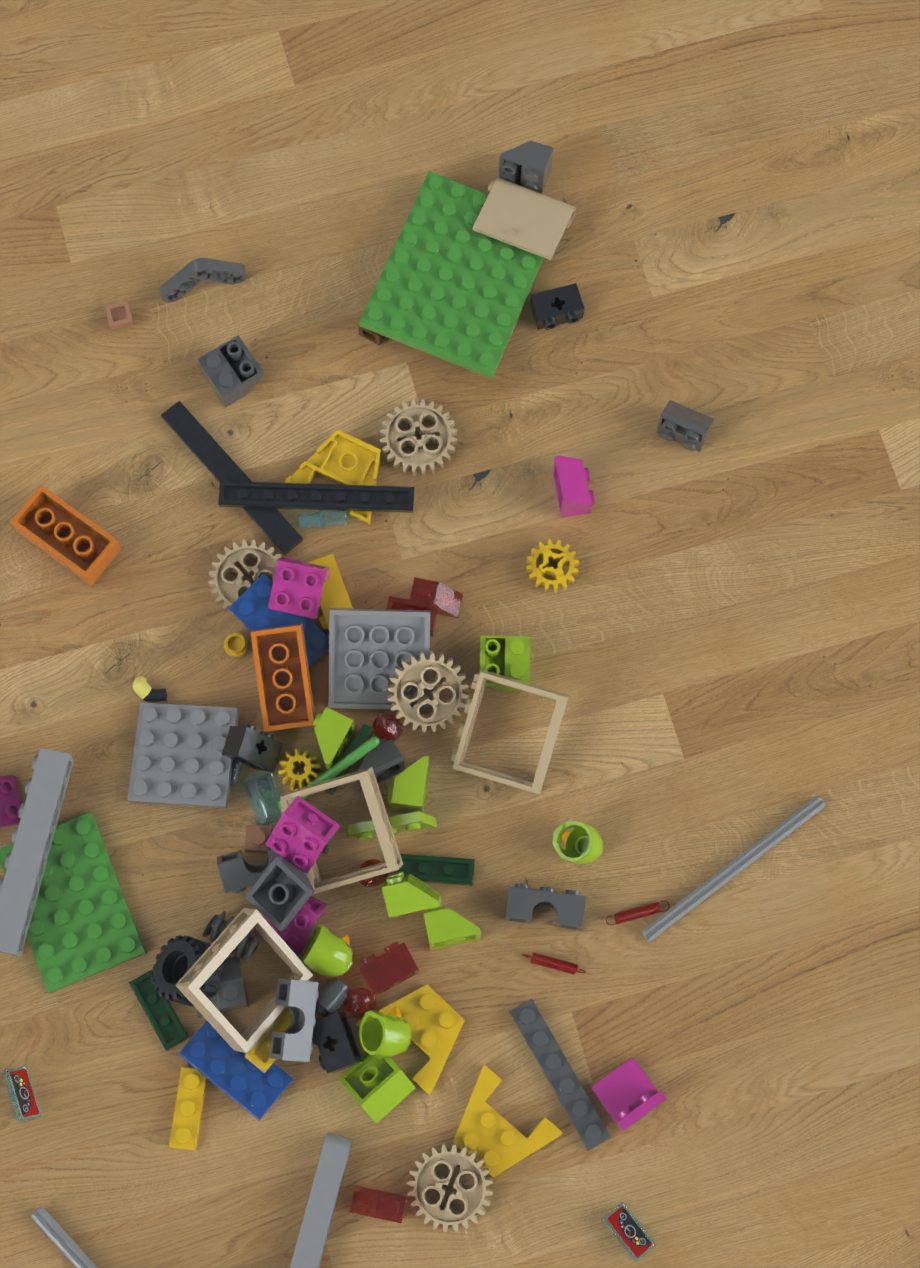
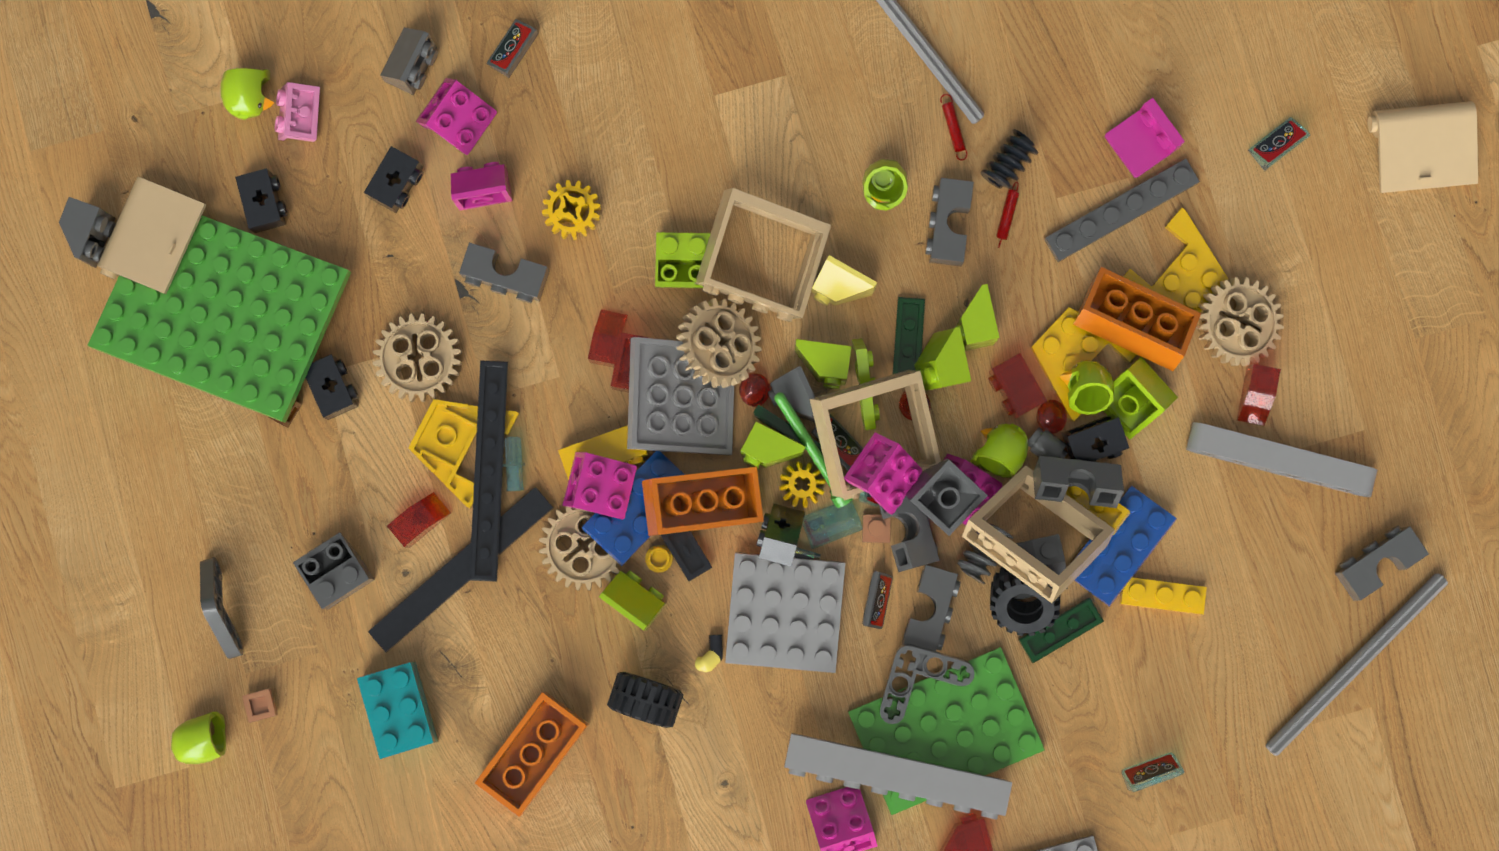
camera: 85 degrees left, 10 degrees up
none -> lime piece [171,712,226,764]
none -> lime piece [221,68,274,120]
none -> bright pink bracket [274,82,320,142]
none -> black brick [305,354,359,420]
none -> teal brick [357,662,438,759]
none -> black brick [364,146,423,213]
none -> clear red slope [387,492,451,548]
none -> dark pink bracket [416,78,497,155]
none -> dark grey arch [459,242,550,303]
none -> slope [486,19,538,78]
none -> lime slope [599,570,666,631]
none -> black tyre [607,672,684,728]
none -> black plate [661,531,712,582]
none -> light yellow slope [811,255,877,306]
none -> slope [811,414,864,471]
none -> slope [862,571,893,629]
none -> dark grey beam [880,644,975,724]
none -> dark grey arch [901,565,961,651]
none -> black piece [980,129,1039,189]
none -> orange brick [1073,267,1201,371]

